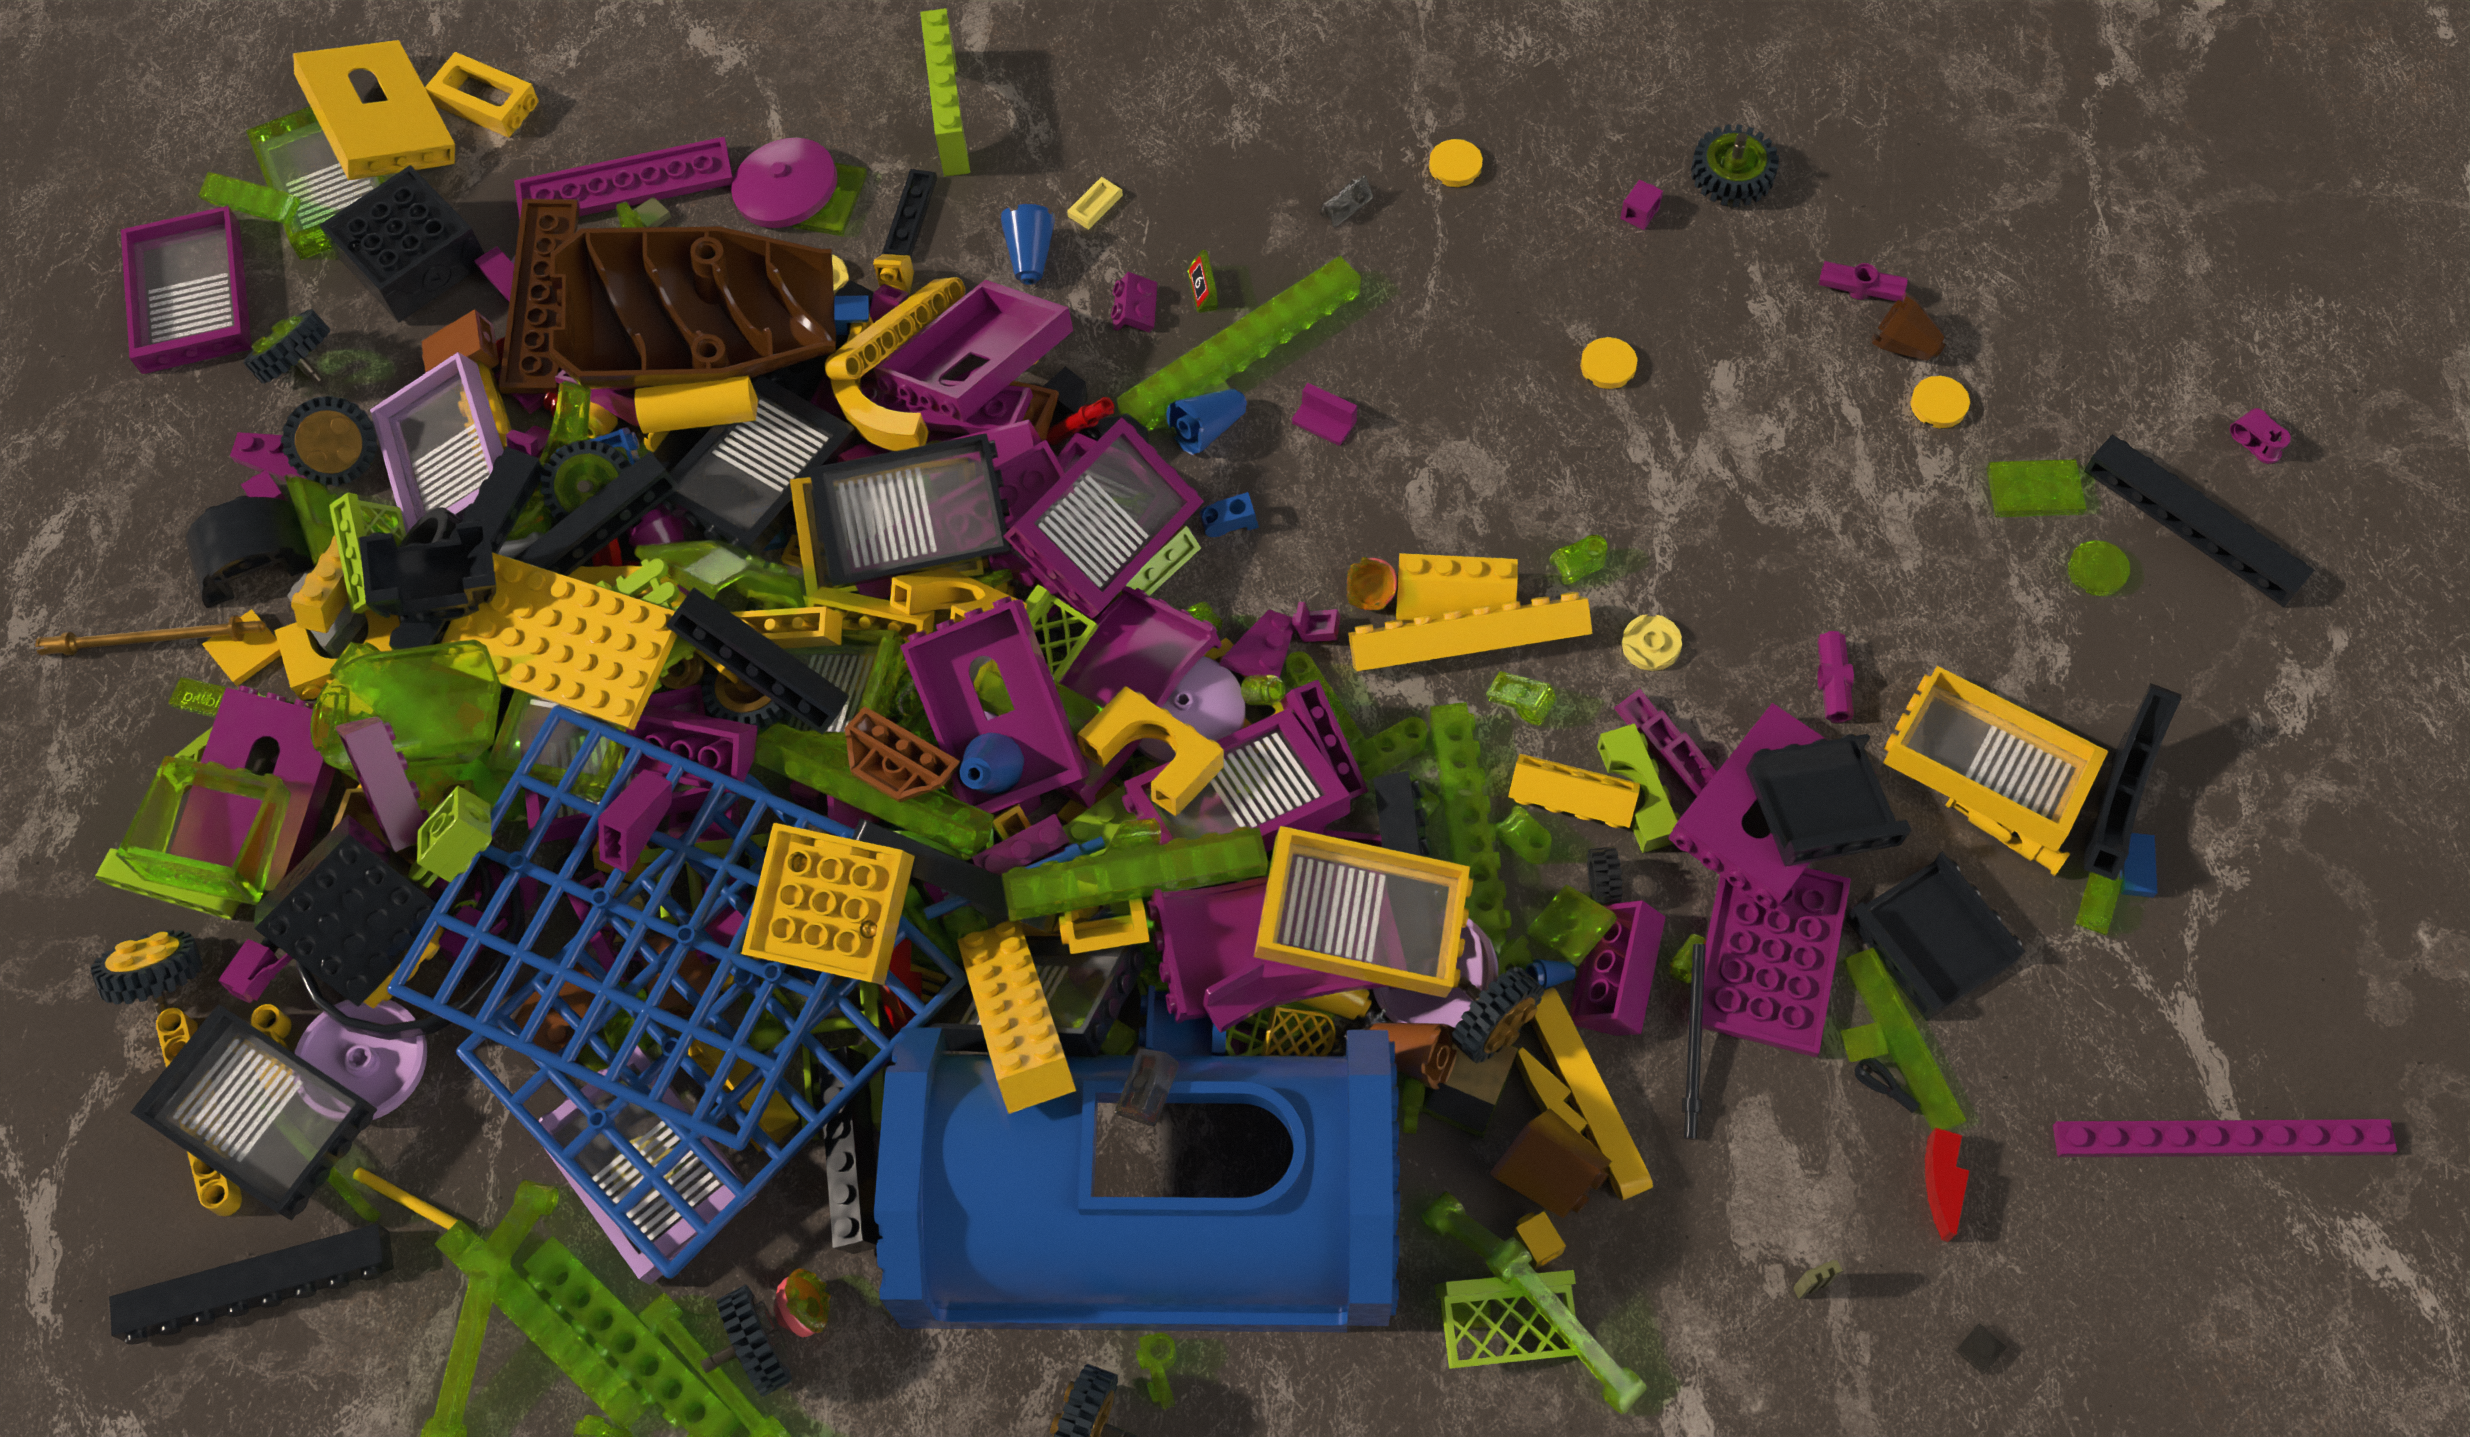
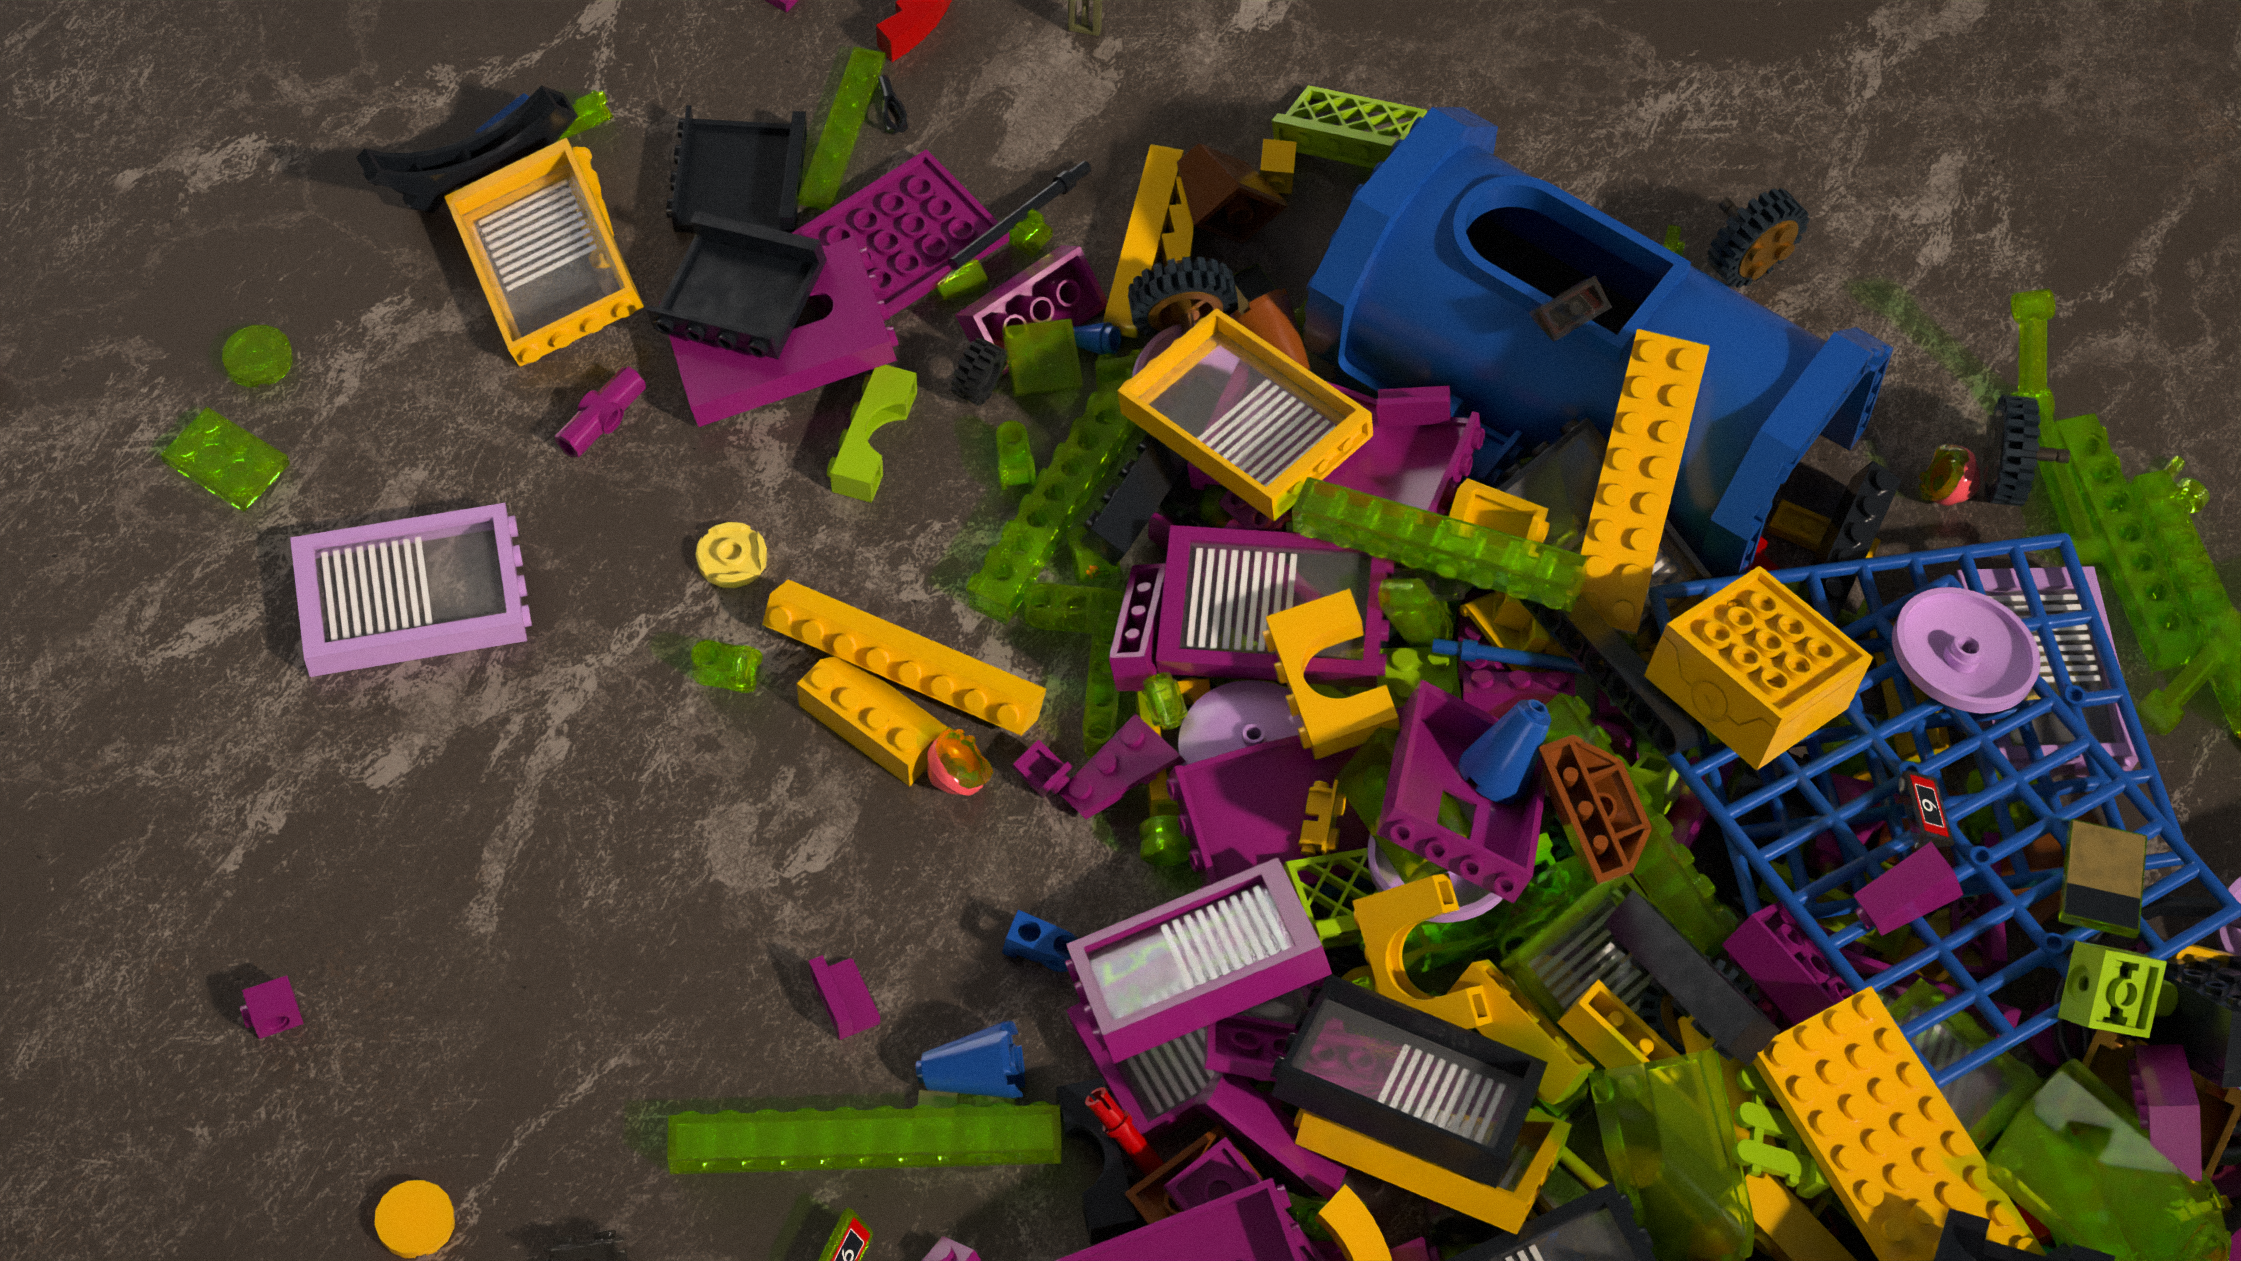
camera: 150 degrees left, 5 degrees down
clear neon green piece [1421,1191,1647,1415] -> none
clear neon green plate [1486,671,1557,726] -> none
yellow brick [1508,753,1640,828] -> none
yellow tile [1580,337,1638,389] -> none
magenta slope [1614,688,1717,797] -> none
wheel [1691,124,1779,207] -> none
magenta piece [1818,261,1908,301] -> none
clear neon green panel [1840,1021,1889,1062] -> none
reddish brown cone [1871,292,1946,361] -> none
yellow tile [1910,376,1970,429] -> none
black brick [2084,434,2315,607] -> none
none -> window [290,503,532,677]
none -> clear neon green tile [1009,208,1053,257]
none -> yellow hinge [1298,779,1346,857]
none -> lavender dish [1892,587,2040,713]
none -> slope [1898,771,1954,849]
none -> tile [2059,819,2147,939]

